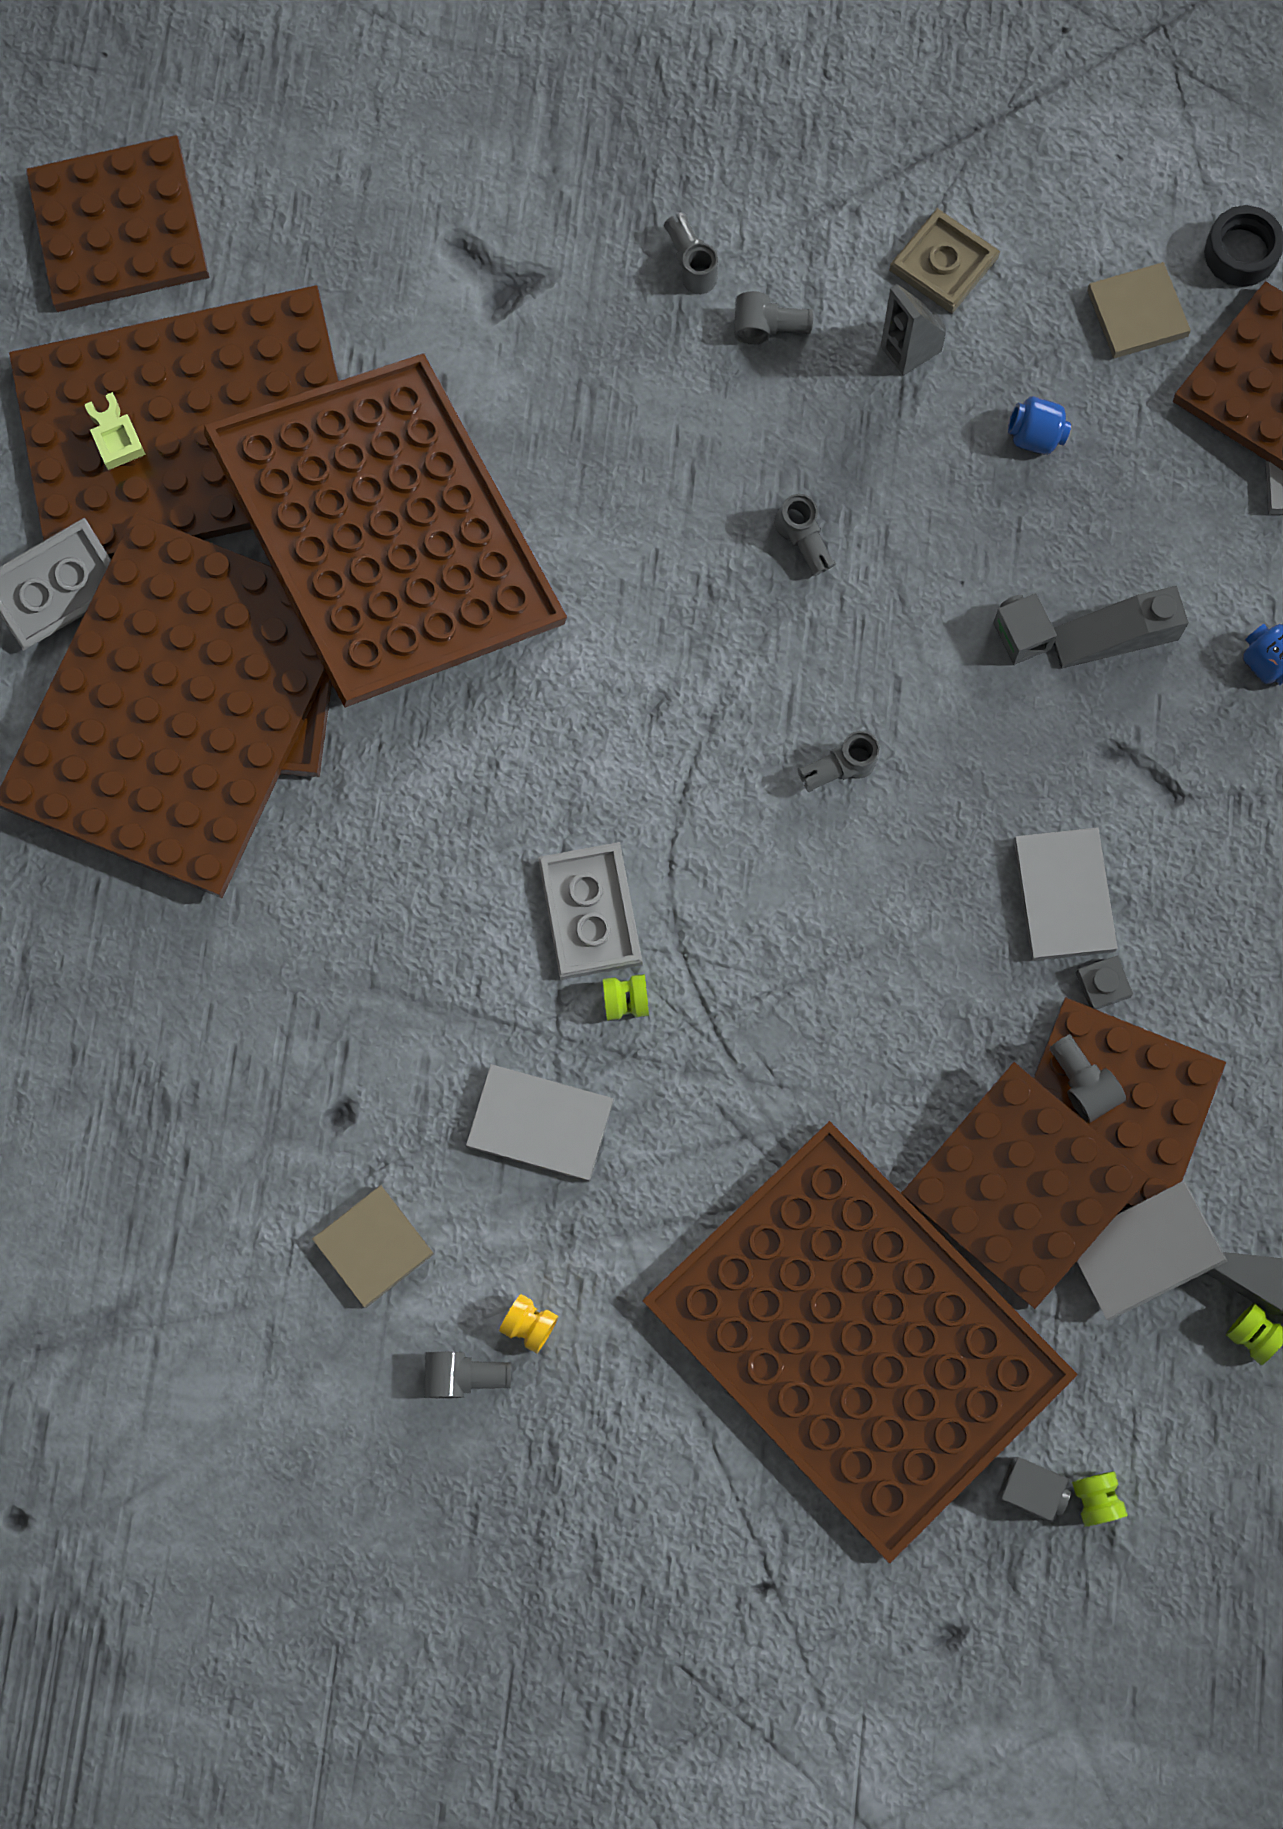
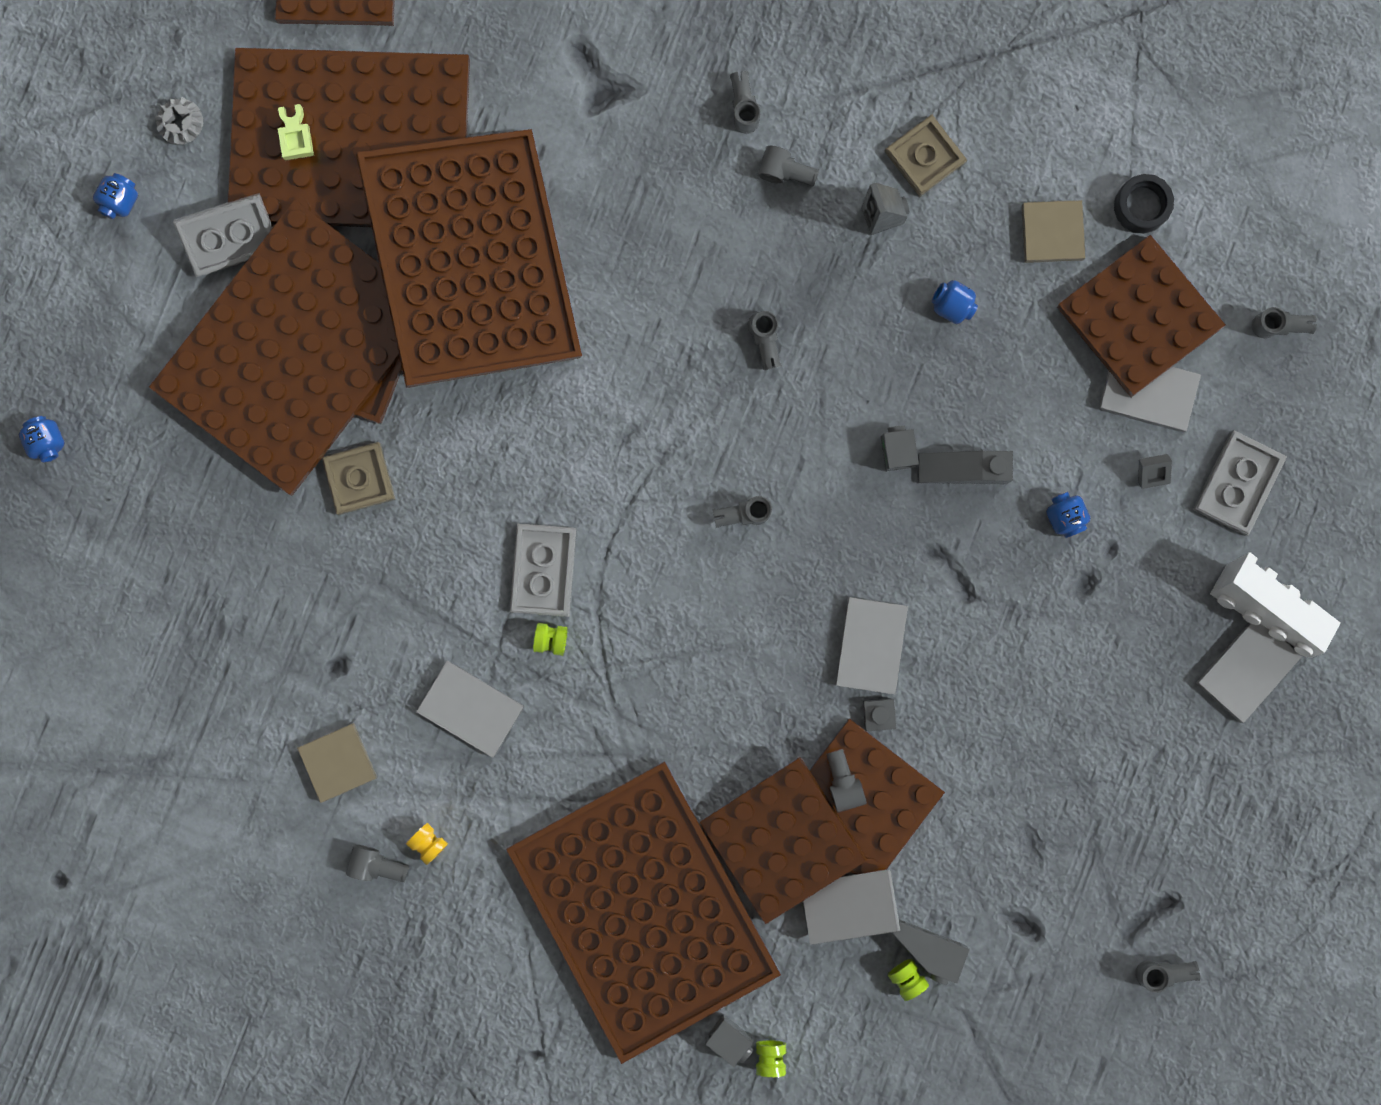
camera: 10 degrees right, 10 degrees up
none -> dark tan tile [322,442,396,515]

